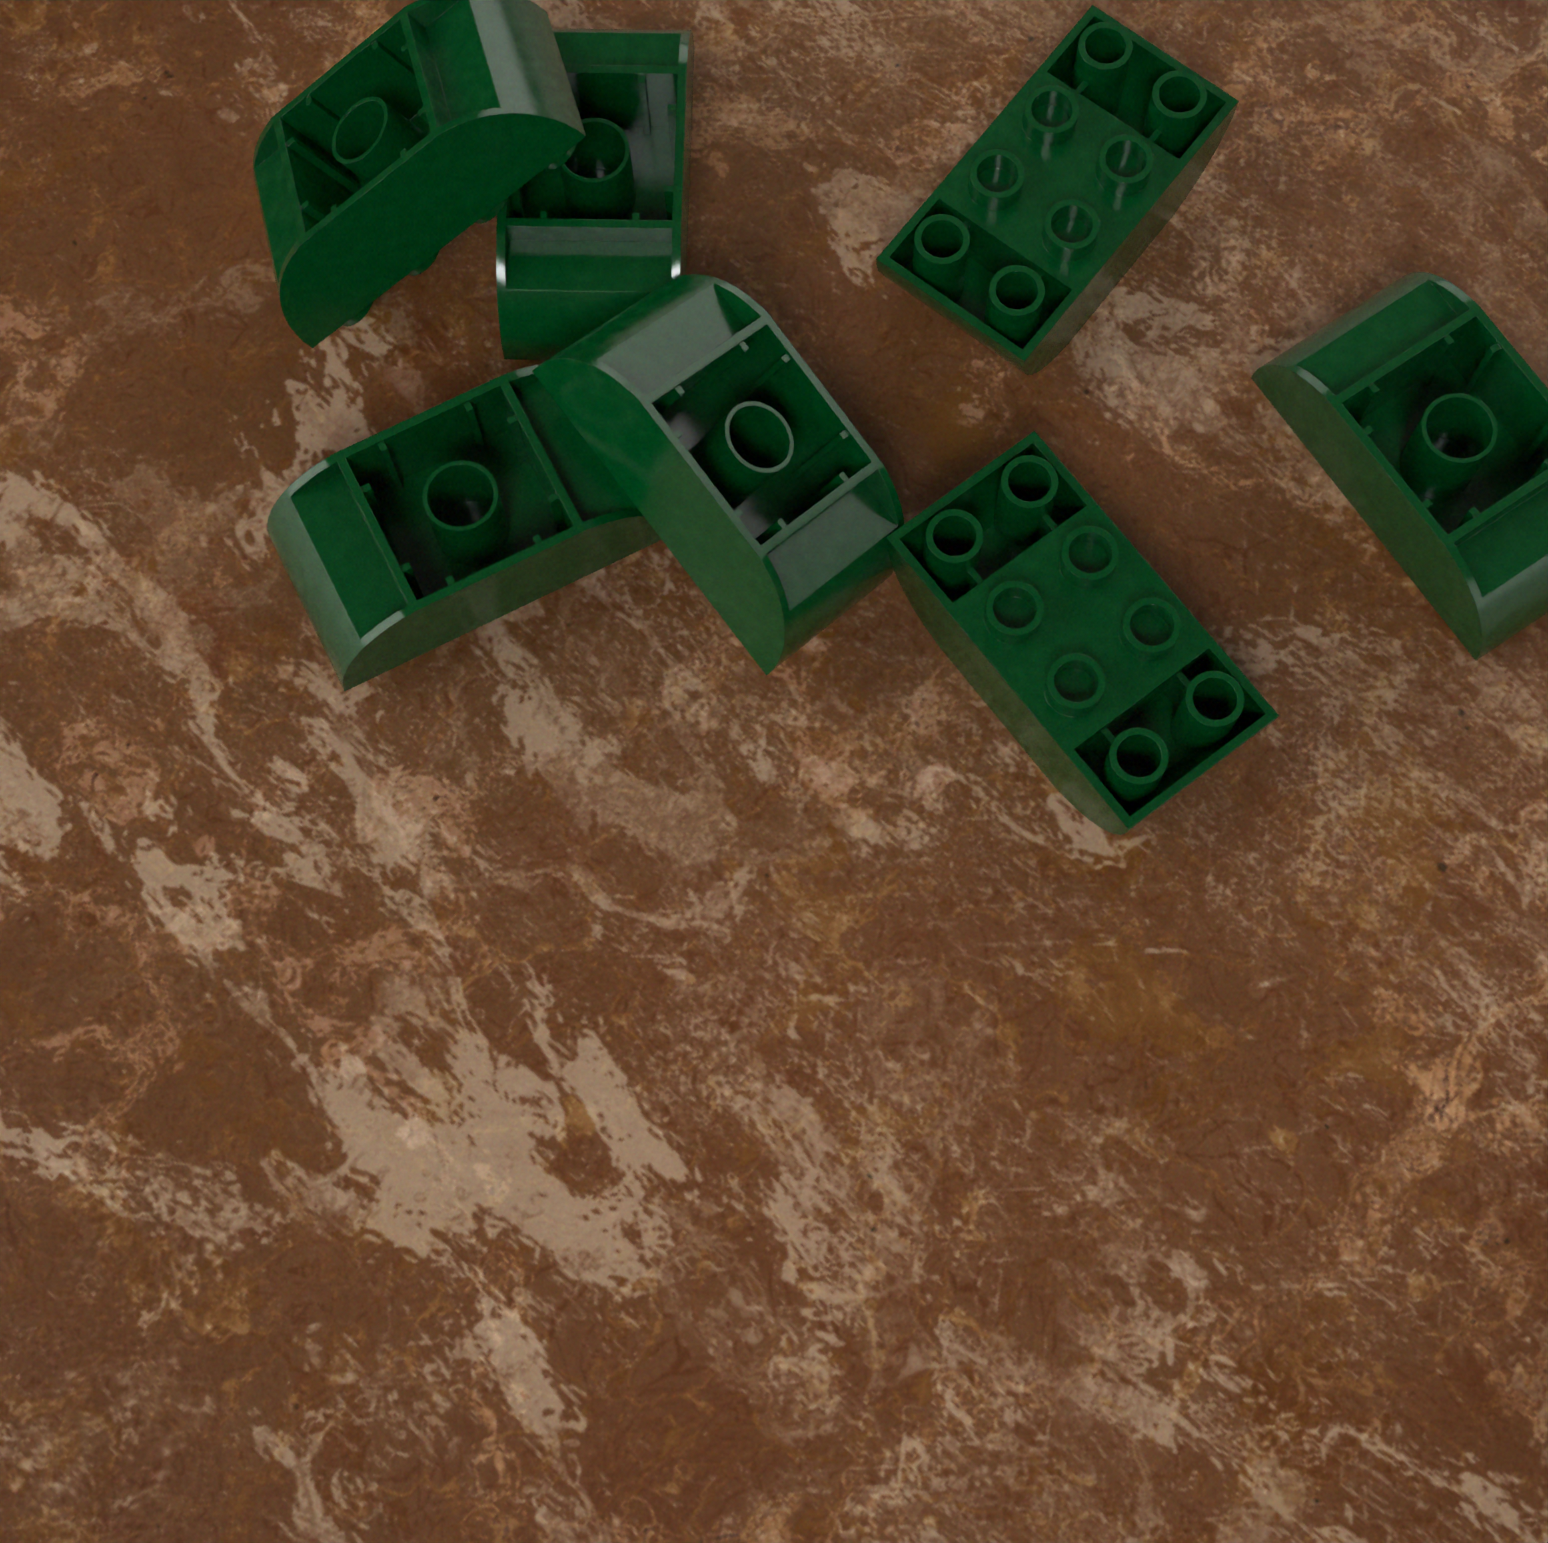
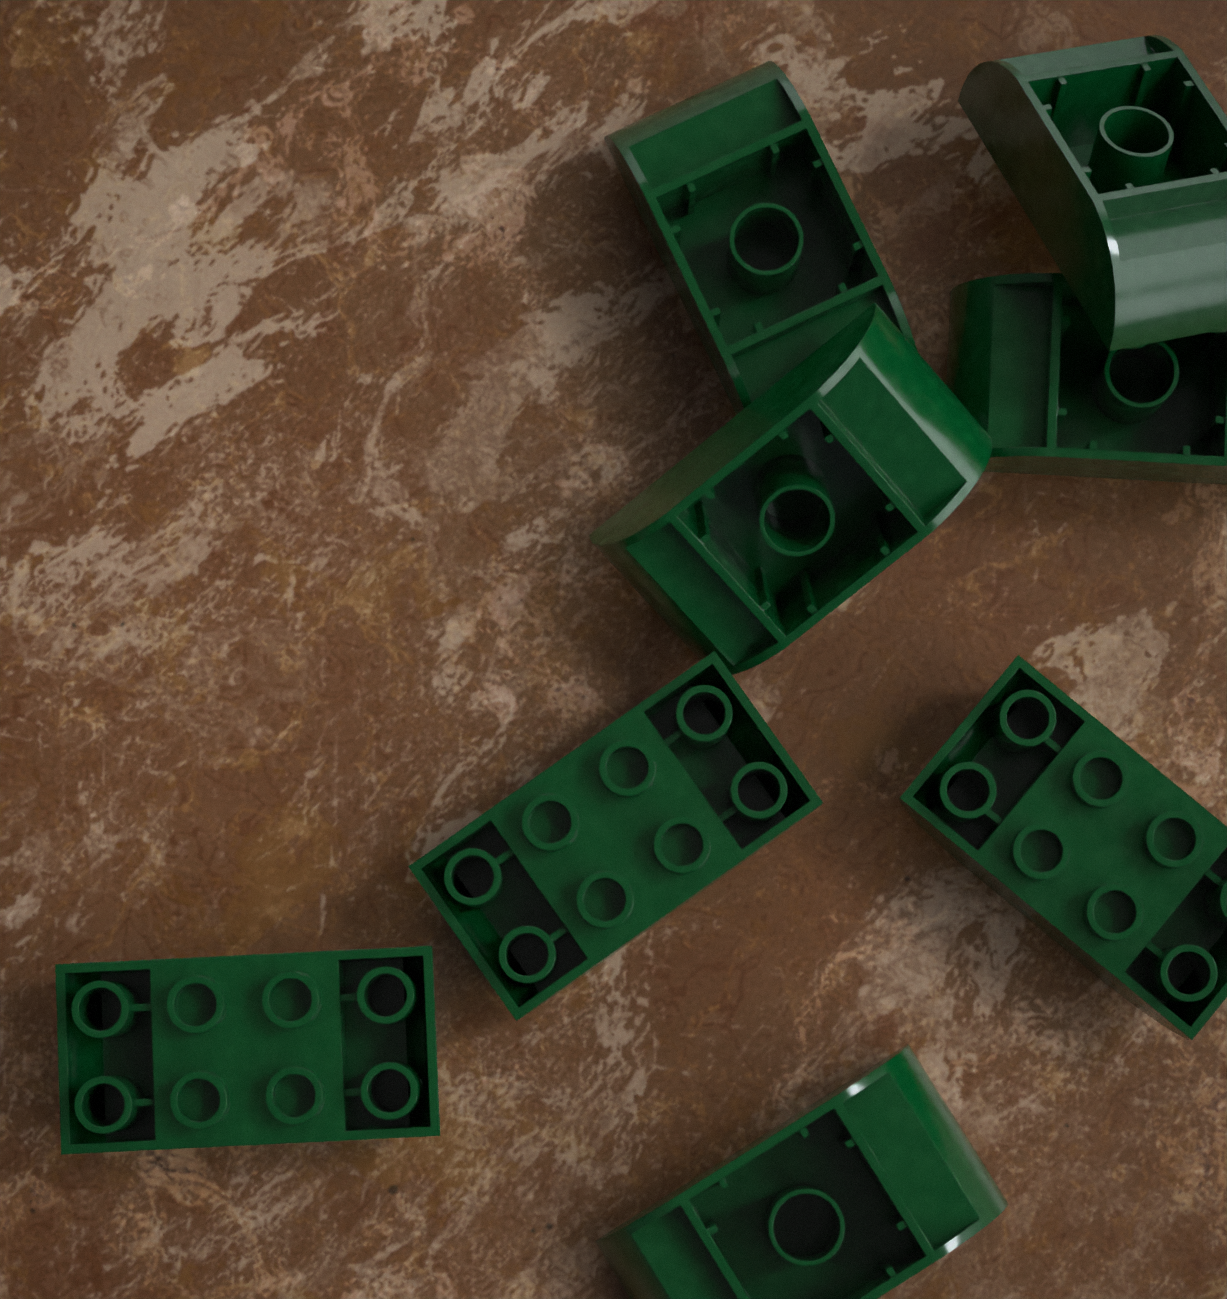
camera: 90 degrees right, 10 degrees up
none -> dark green brick [55,946,440,1155]

